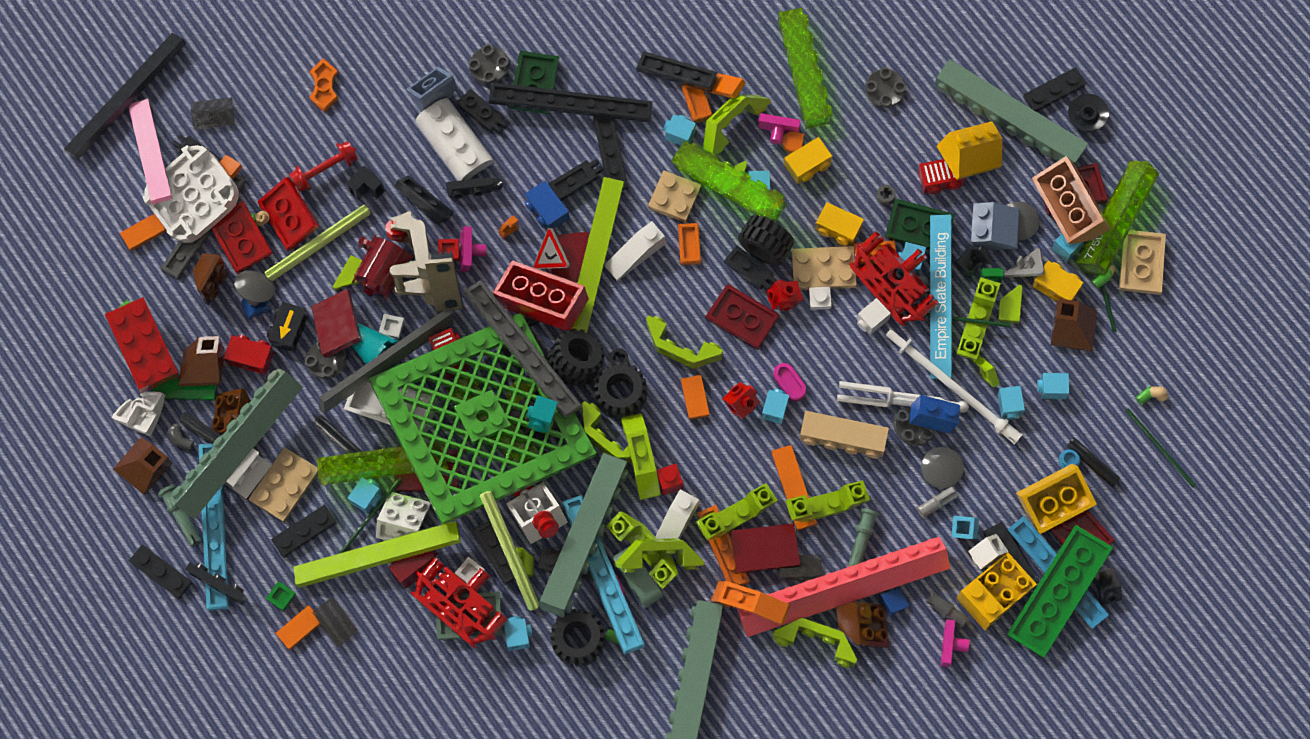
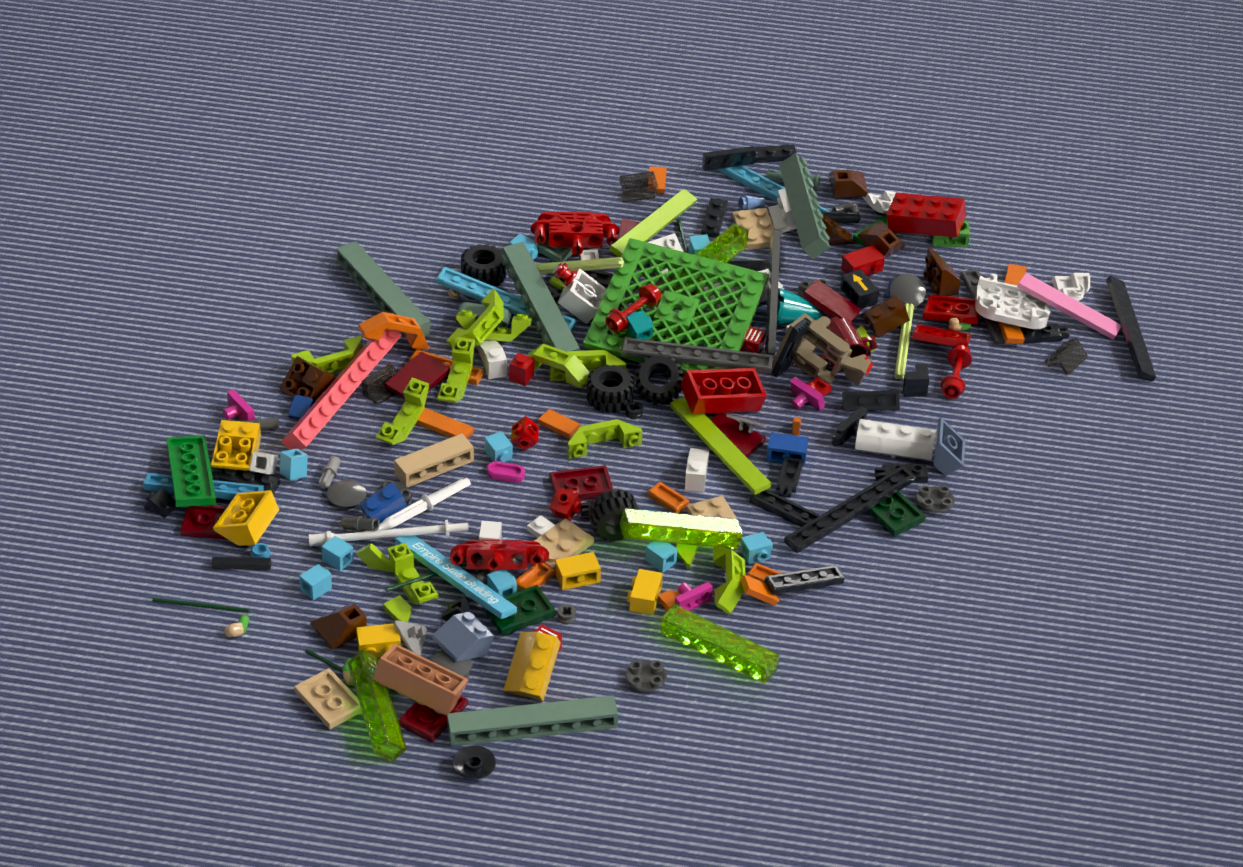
camera: 130 degrees right, 30 degrees down
green plate [266,581,297,612] -> none
orange tile [309,58,339,113] -> none
sand green pin [847,508,879,567] -> none
green plate [980,268,1004,283] -> none
black plate [1023,67,1086,112] -> none
none -> dark grey pin [341,516,380,532]
none -> red piece [605,283,661,333]
none -> medium blue cone [738,195,765,211]
none -> reddish brown slope [861,295,910,338]
none -> white brick [1052,273,1090,301]

